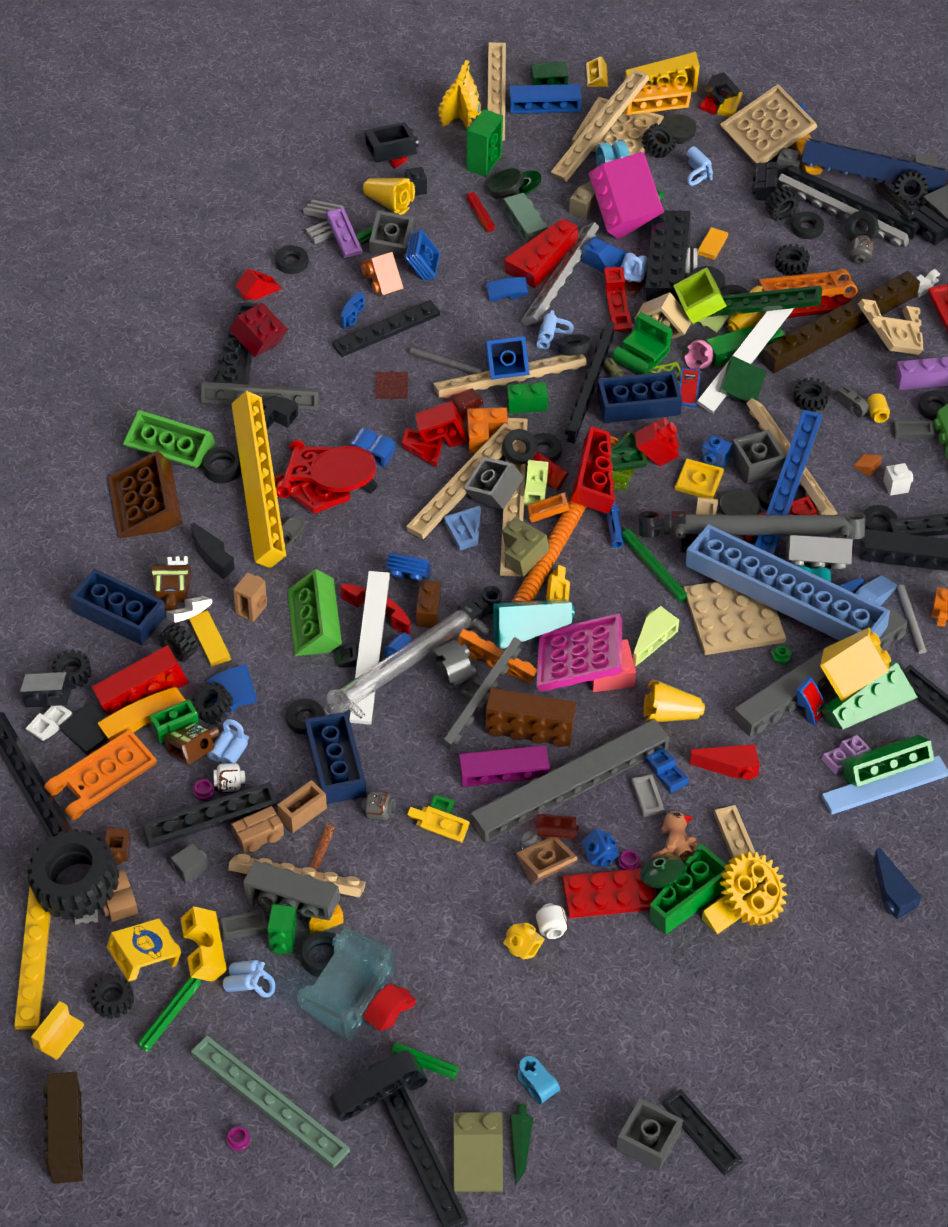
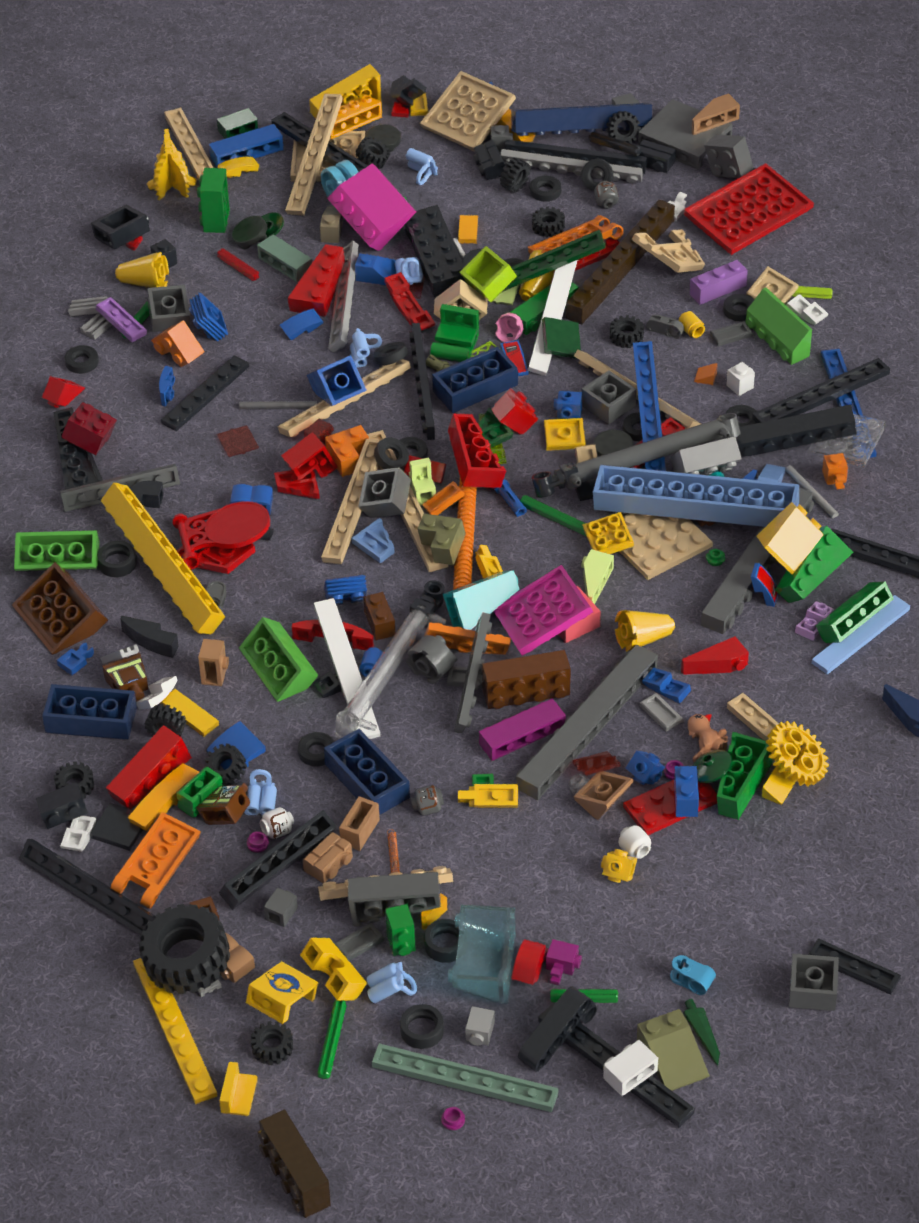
camera: 20 degrees left, 5 degrees down
green brick [506,382,548,414] -> none
yellow slope [586,57,608,87] -> none
none -> blue plate [57,643,94,675]
none -> yellow slope [217,157,259,178]
none -> black plate [271,112,367,172]
none -> black tyre [400,1004,444,1049]
none -> light grey brick [465,1007,495,1046]
none -> magenta brick [546,939,582,985]
none -> yellow tile [583,512,634,554]
none -> white brick [603,1040,658,1096]
none -> blue brick [674,766,699,817]

